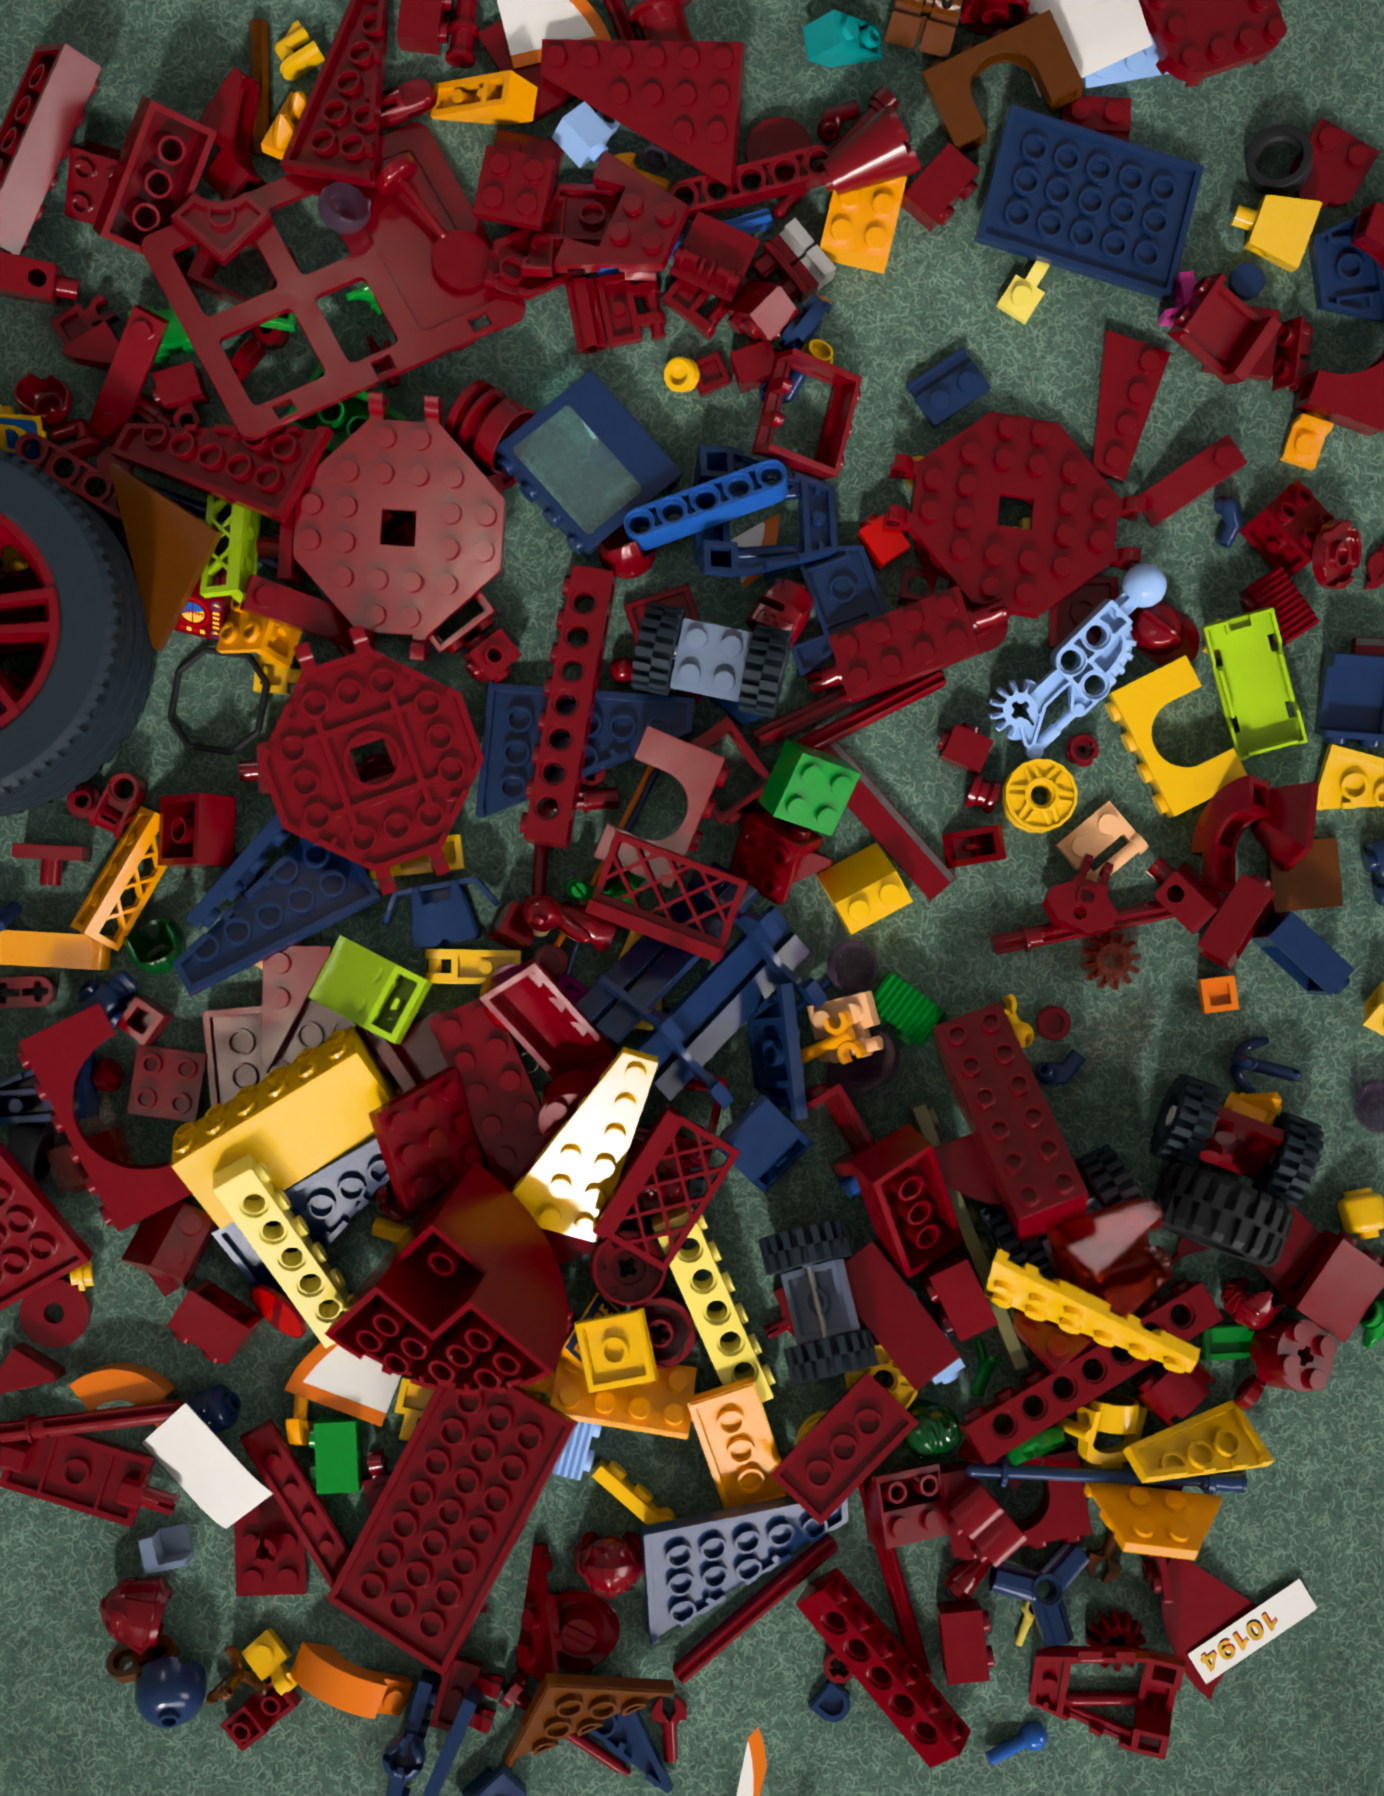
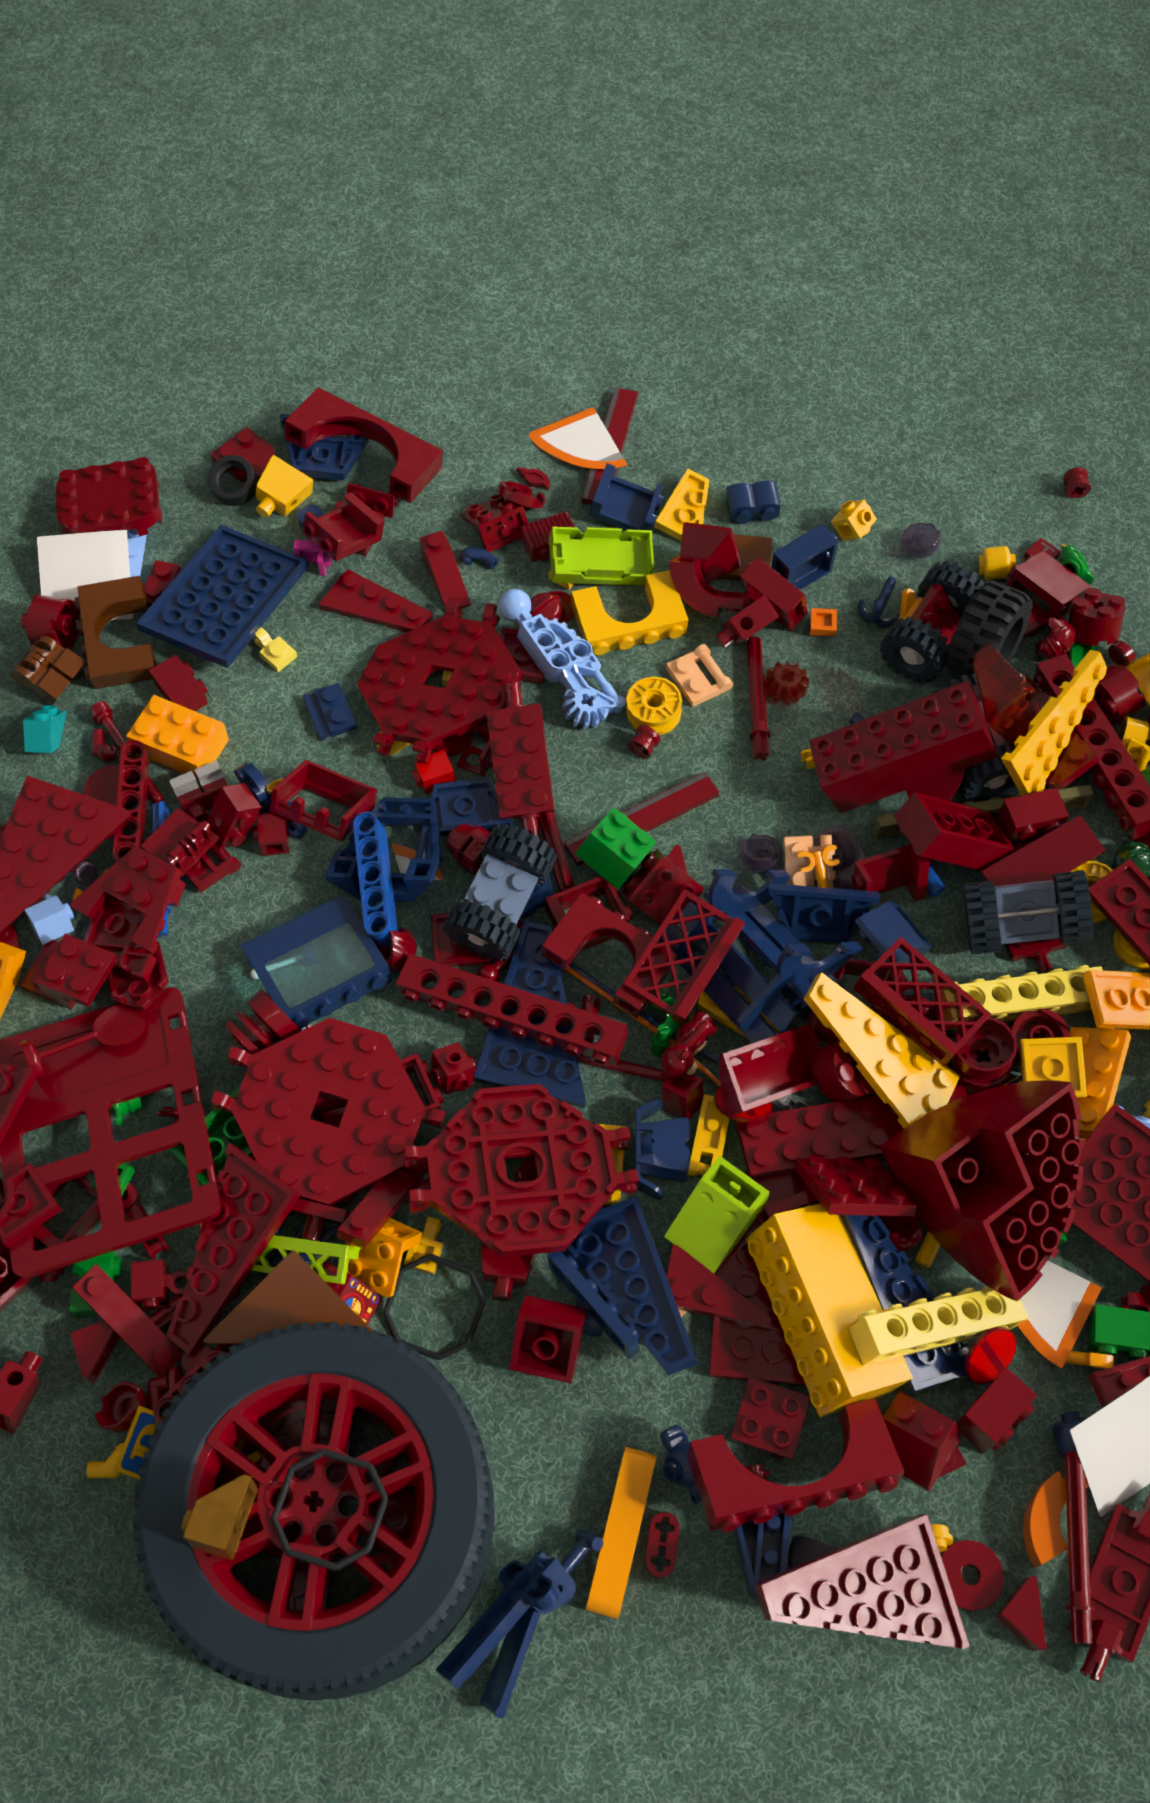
camera: 75 degrees left, 25 degrees down
dark red tile [12,843,92,886] -> none
clear red brick [46,1126,134,1194] -> none
dark red plate [50,294,119,345] -> none
dark red plate [66,784,101,819] -> none
light orange fence [70,806,167,952] -> none
dark red piece [88,773,148,841] -> none
dark red brick [116,995,175,1045] -> none
dark green hair [123,918,186,975] -> none
clear purple hair [318,182,372,235] -> none
yellow plate [394,1376,435,1441] -> none
dark red plate [533,945,568,979] -> none
dark red axle [565,276,607,354] -> none
dark red plate [595,272,667,349] -> none
yellow tile [664,357,700,393] -> none
dark red tile [694,350,732,397] -> none
dark red axle [795,670,946,750] -> none
yellow slope [816,842,913,935] -> none
dark red cone [819,104,921,196] -> none
green brick [872,971,947,1047] -> none
dark red brick [936,722,994,774] -> none
dark red slope [942,824,1007,868] -> none
green bar [970,1338,1004,1397] -> none
dark red tile [1035,1006,1071,1041] -> none
dark red hinge [1042,853,1118,938] -> none
dark red plate [1065,733,1099,767] -> none
light orange bracket [1279,412,1334,471] -> none

